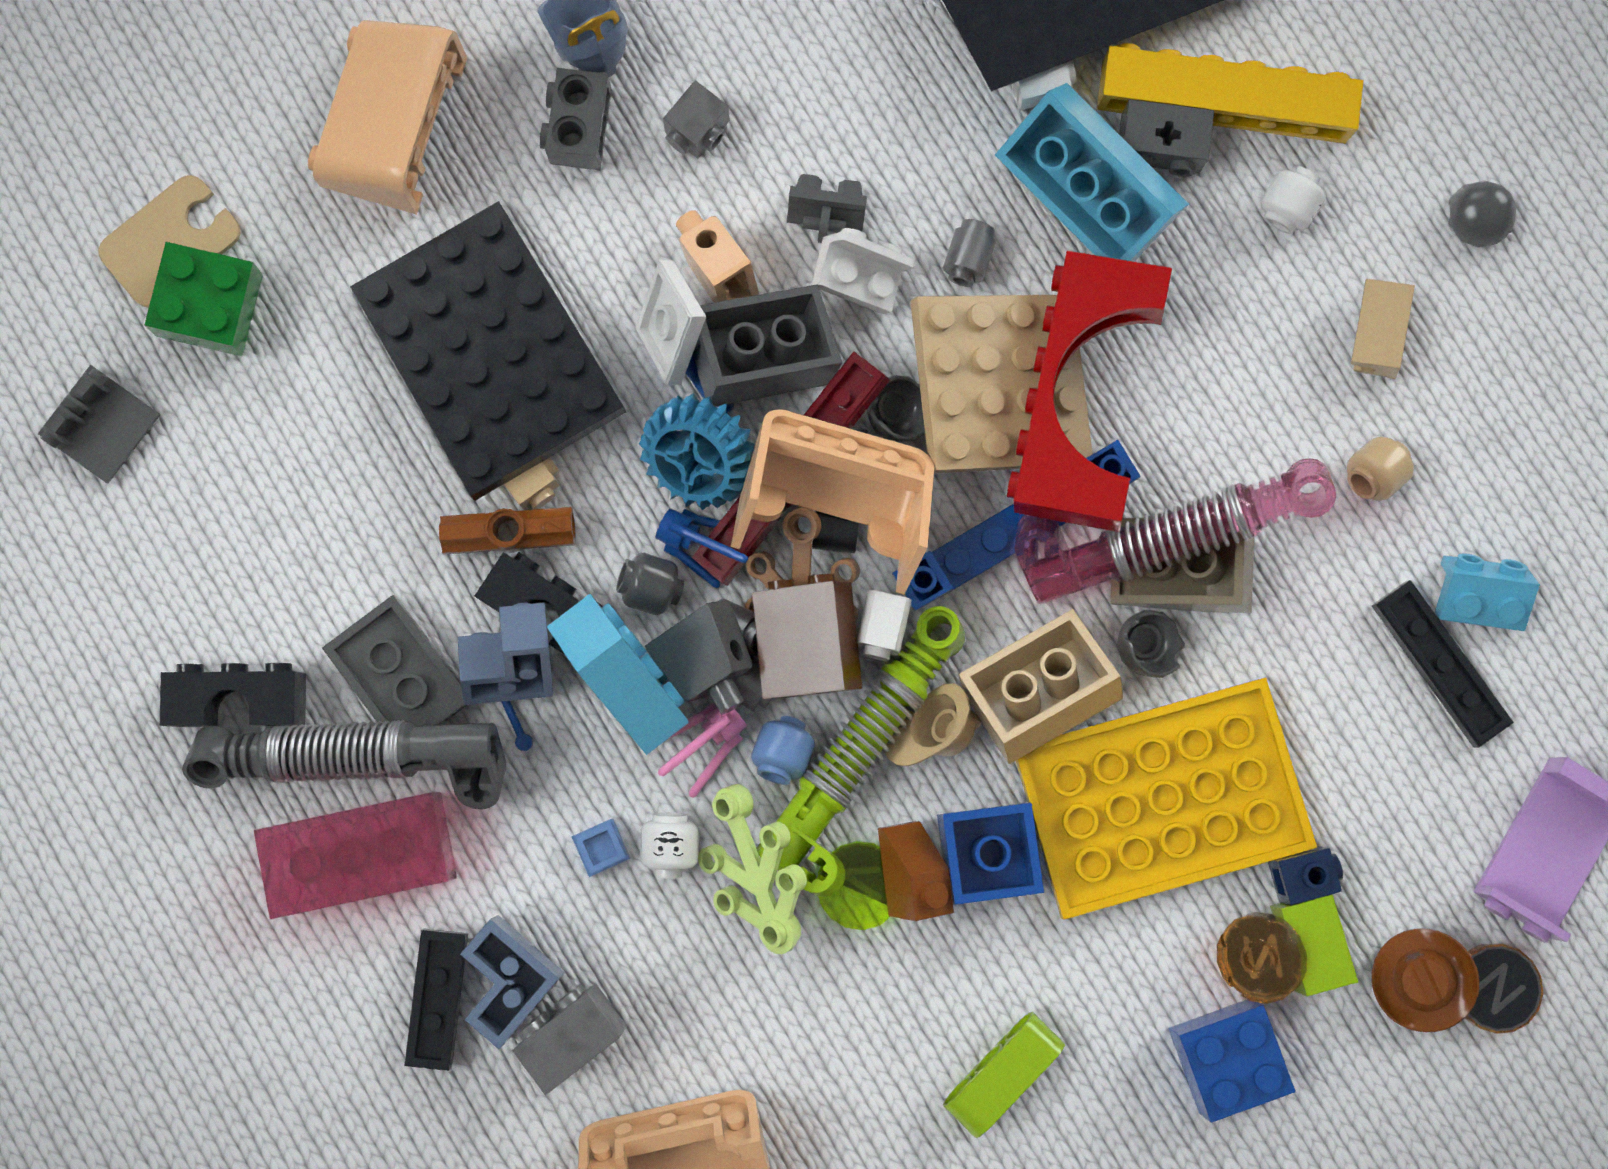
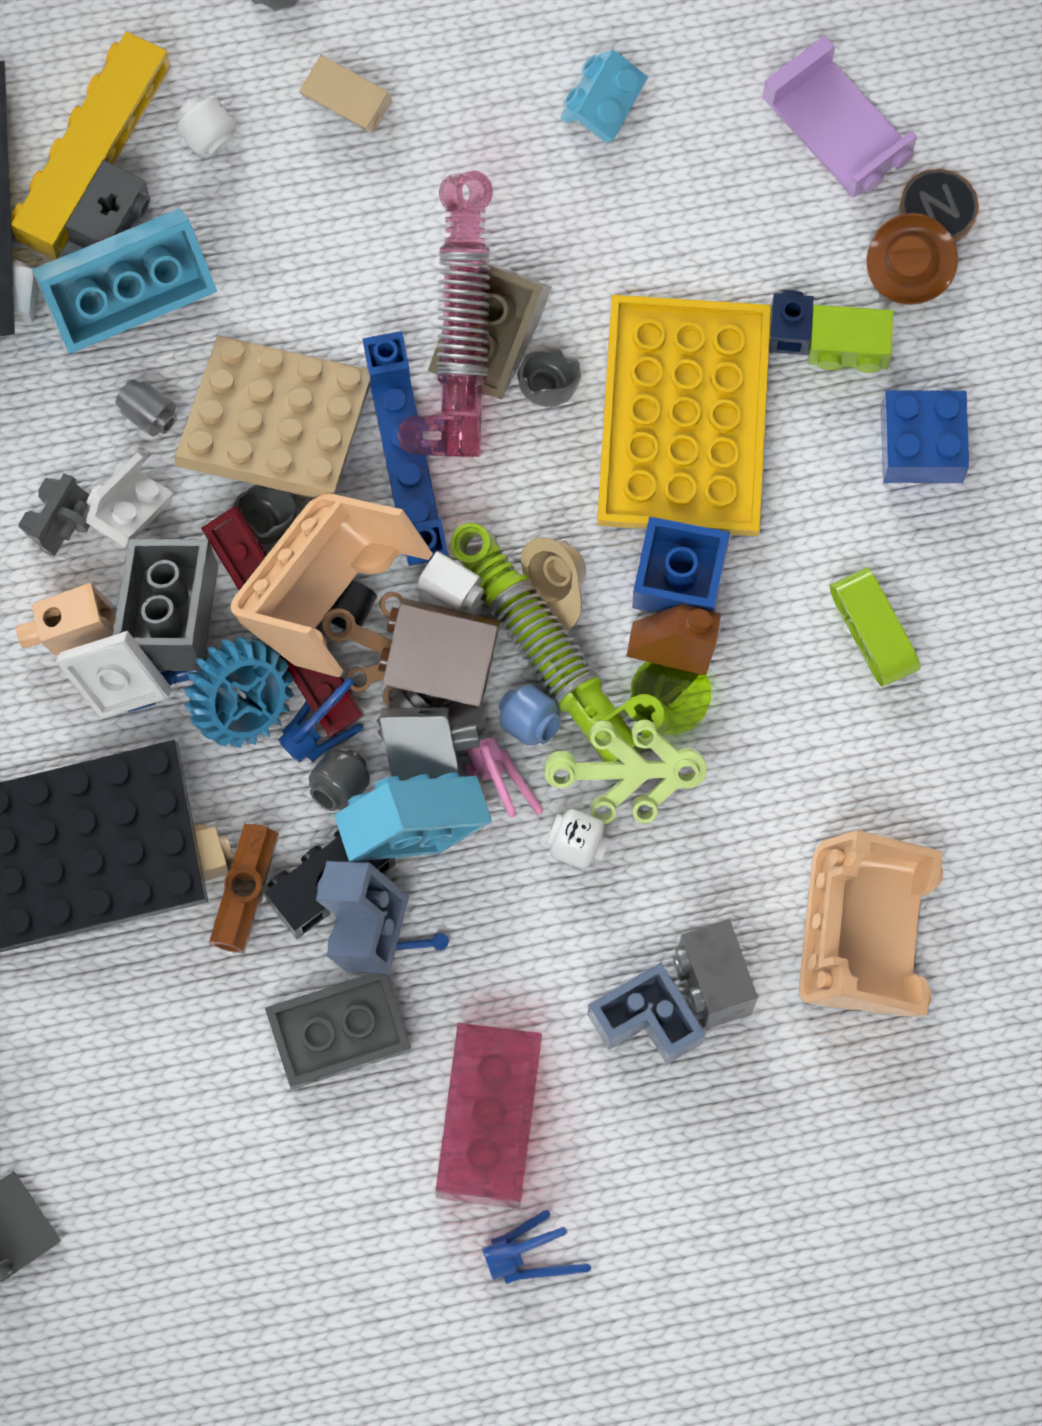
camera: 65 degrees left, 10 degrees down
black arch [159,663,306,727] -> none
dark grey piece [182,720,506,810] -> none
black plate [404,928,469,1071] -> none
medium blue tile [572,818,631,877] -> none
tan brick [958,609,1123,764] -> none
red arch [1007,251,1172,533] -> none
clear orange tile [1217,912,1307,1004] -> none
tan head [1347,436,1414,501] -> none
black tile [1371,580,1514,748] -> none
none -> blue plant [482,1210,591,1285]

